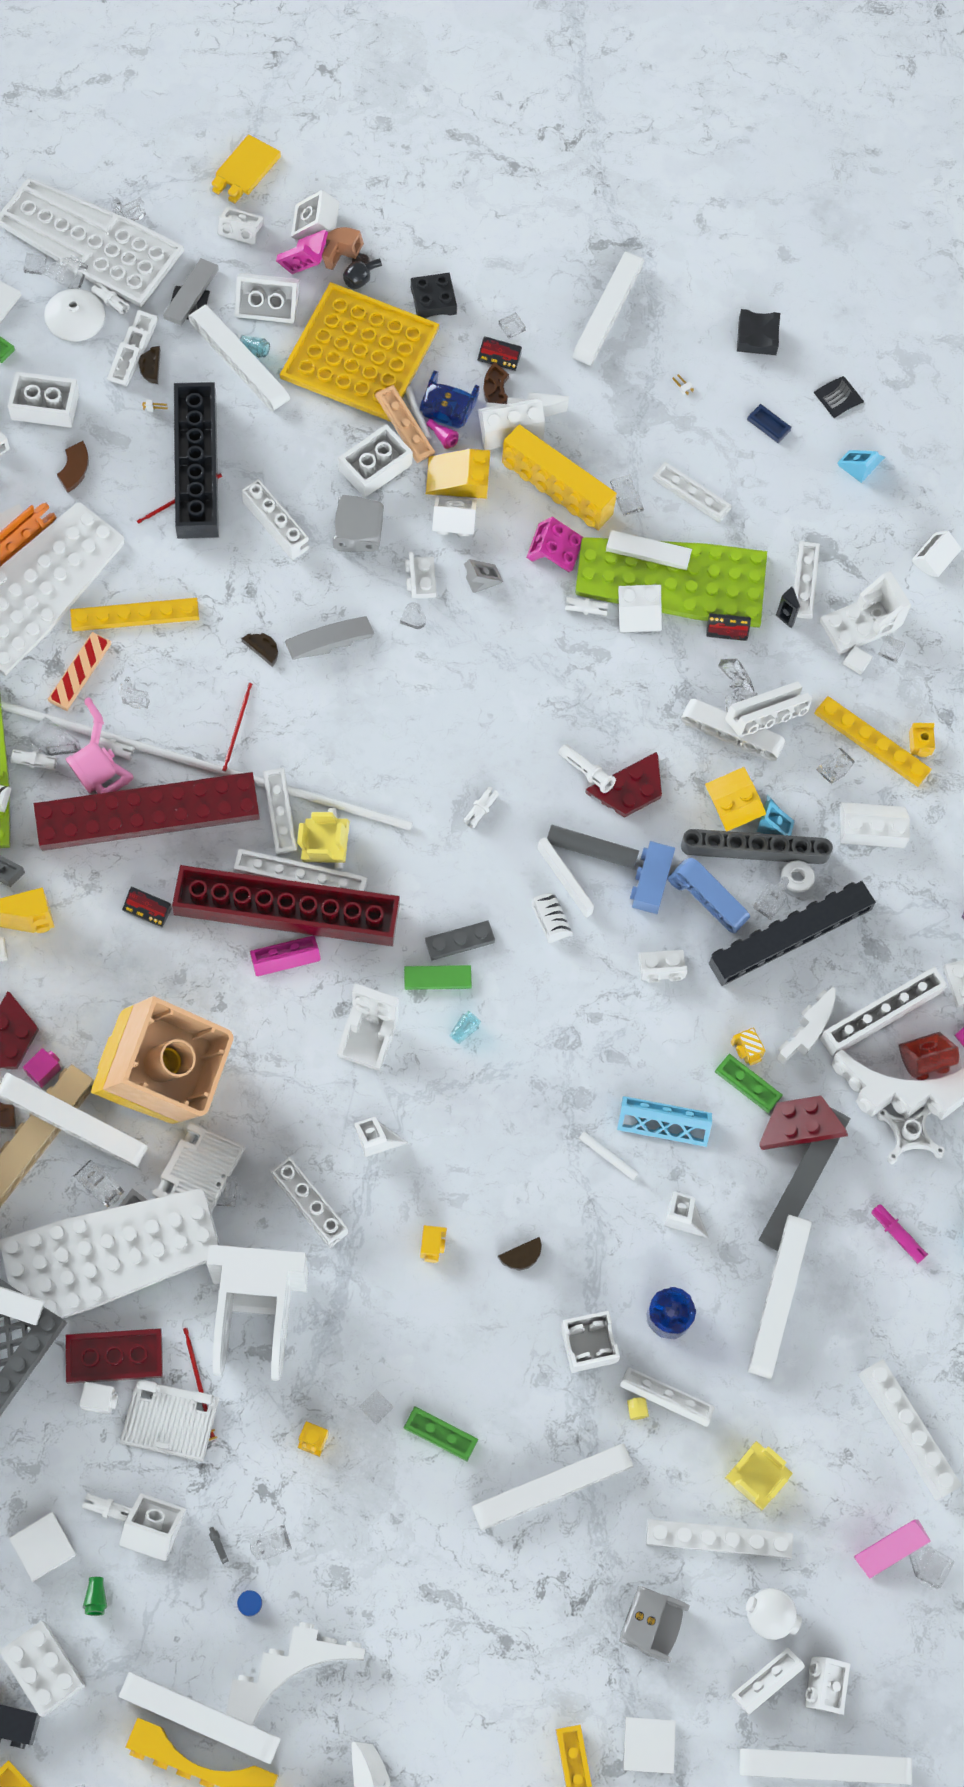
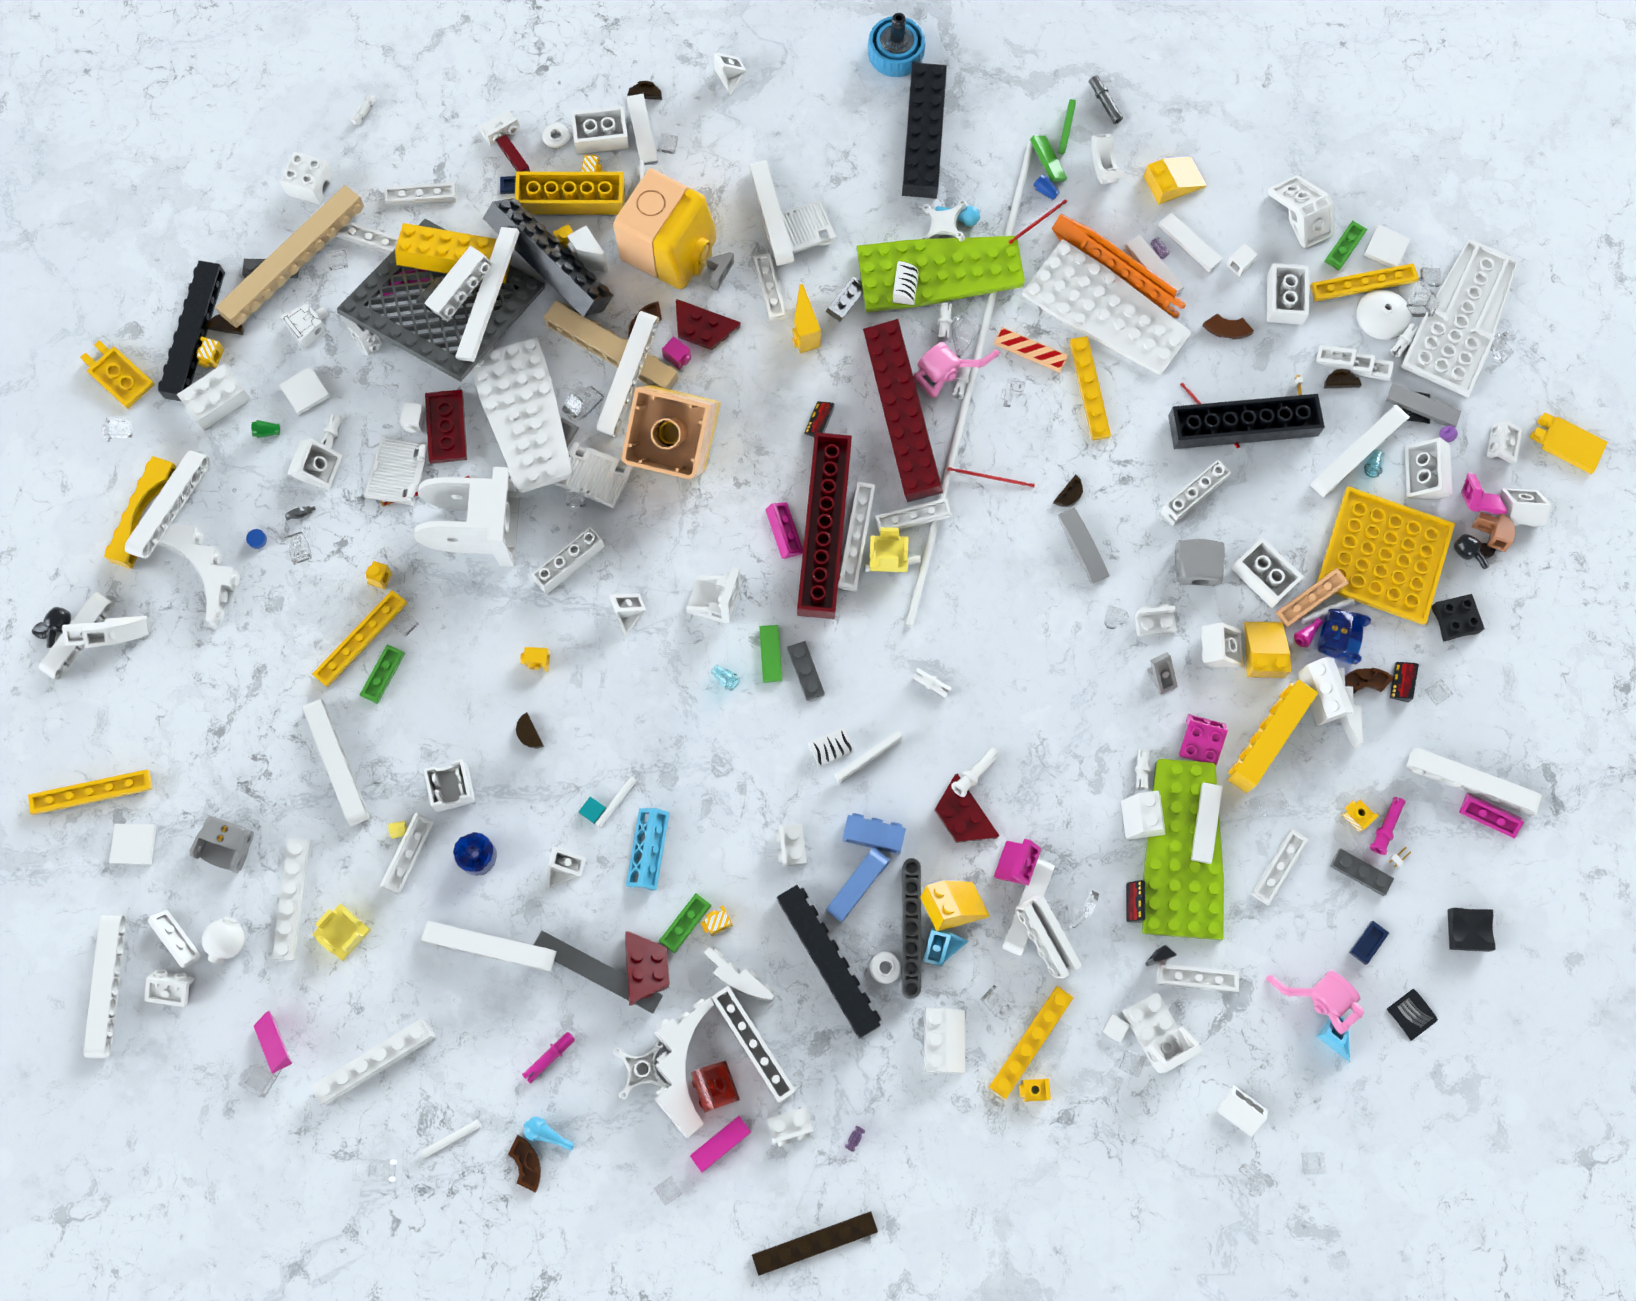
camera: 90 degrees right, 5 degrees up
dark grey piece [547,825,639,869] -> none
none -> yellow plate [312,590,408,688]
none -> teal tile [578,796,606,825]
none -> dark pink bracket [994,839,1041,886]
none -> bright pink piece [1266,970,1364,1034]
none -> yellow plate [1309,263,1419,302]
none -> dark grey plate [1330,848,1394,896]
none -> yellow brick [1342,800,1379,832]
none -> dark pink pin [1369,797,1406,855]
none -> medium lavender piece [1439,426,1458,443]
none -> dark pink slope [1459,793,1524,839]

